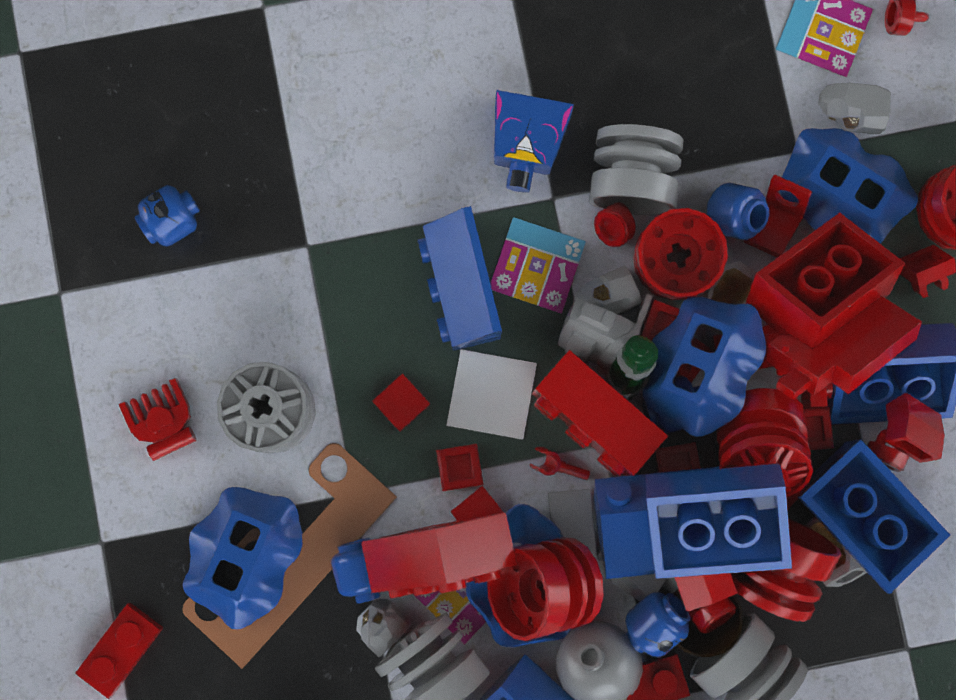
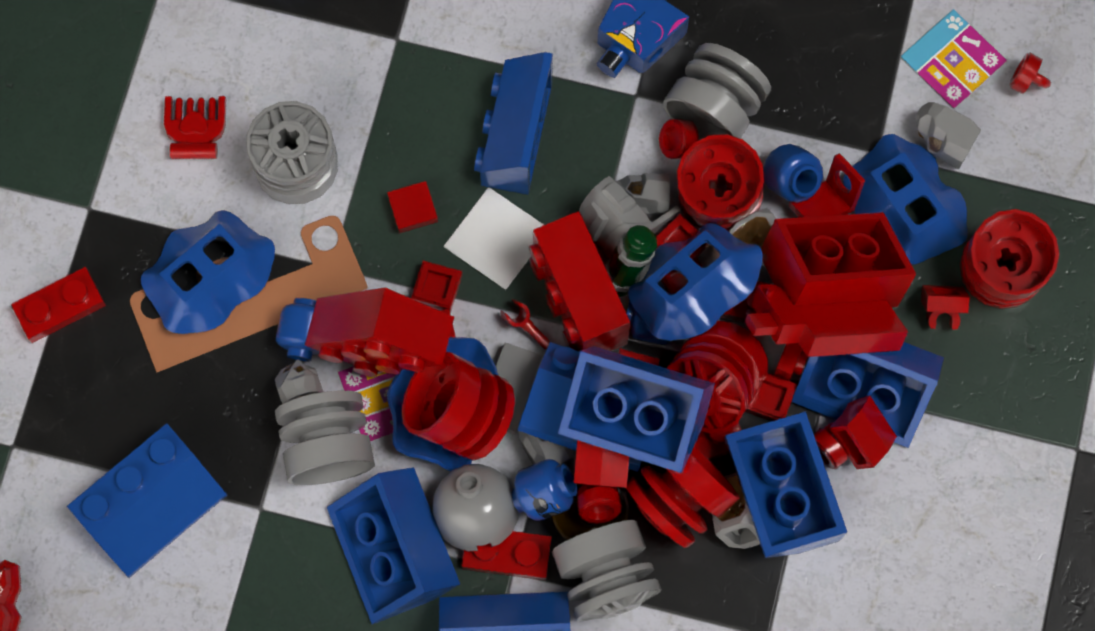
camera: 25 degrees right, 10 degrees down
sticker [490,217,586,314] -> none

